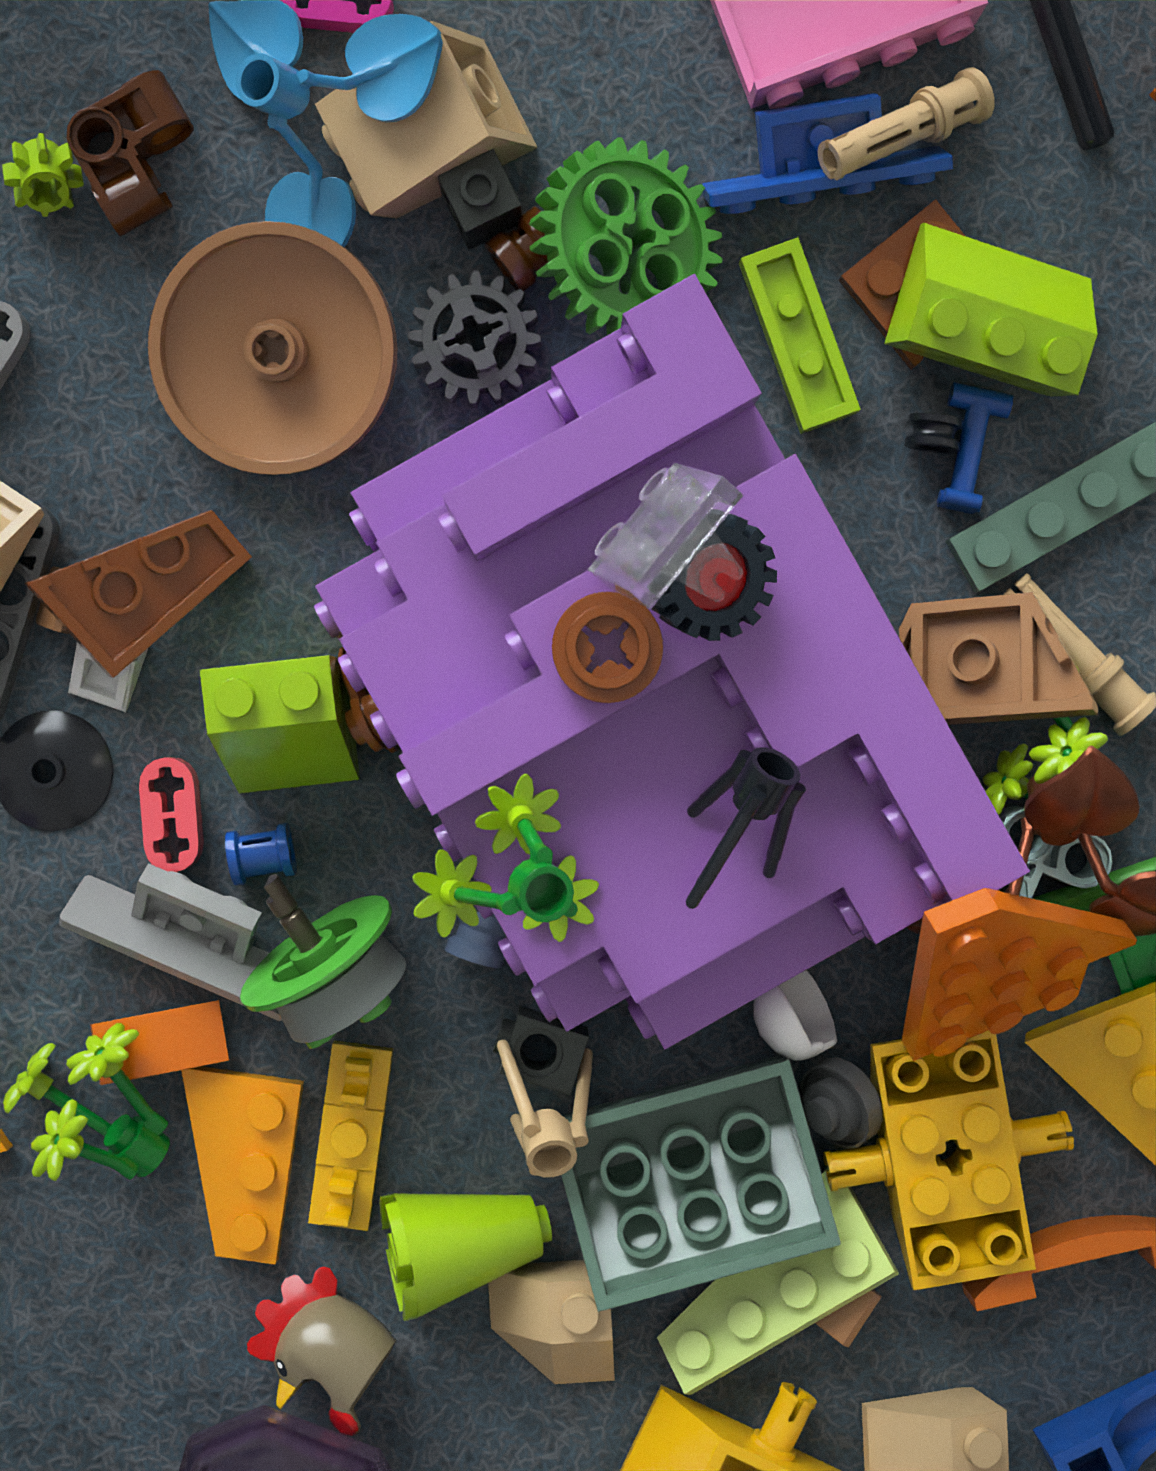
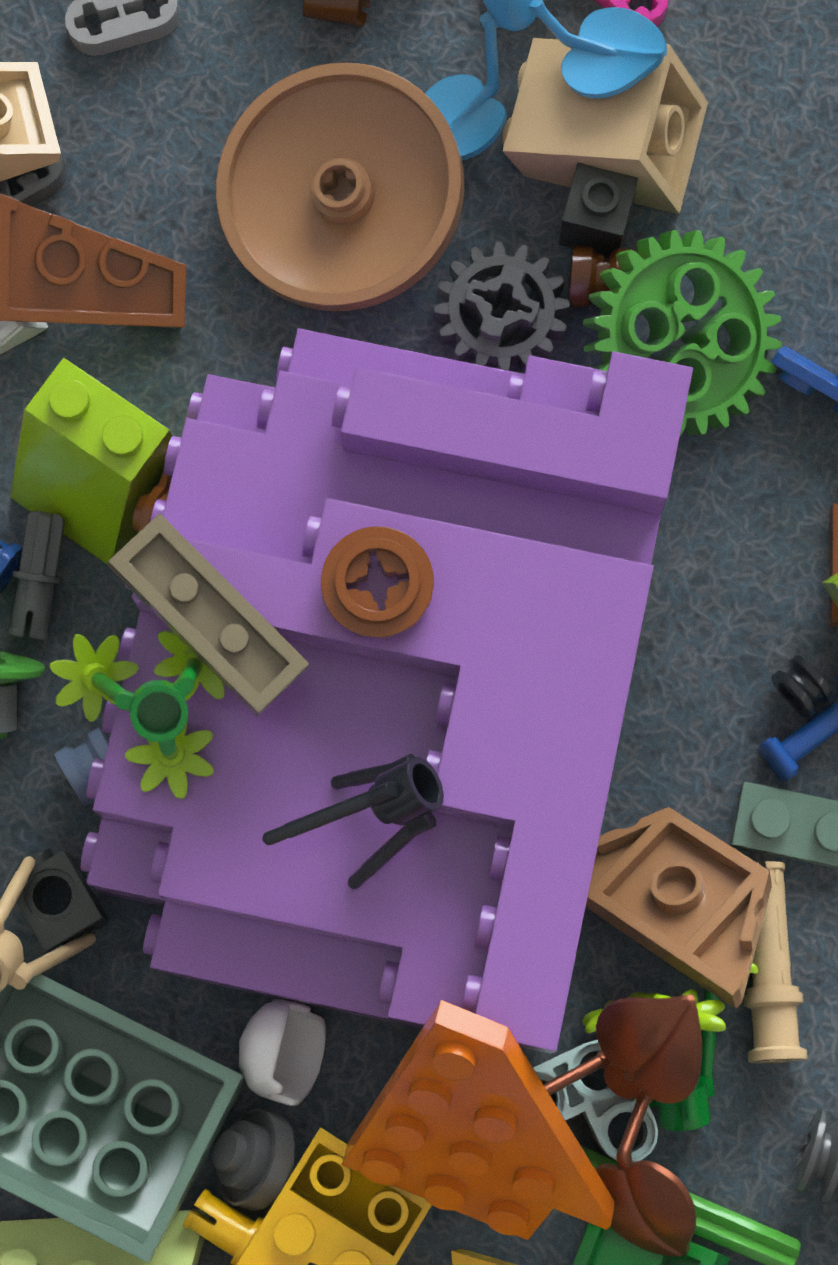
camera: 45 degrees right, 10 degrees down
clear plate [587,463,777,641] -> none
lime plate [739,237,861,434] -> none
none -> dark grey axle [8,511,65,640]
none -> dark tan plate [108,513,310,717]

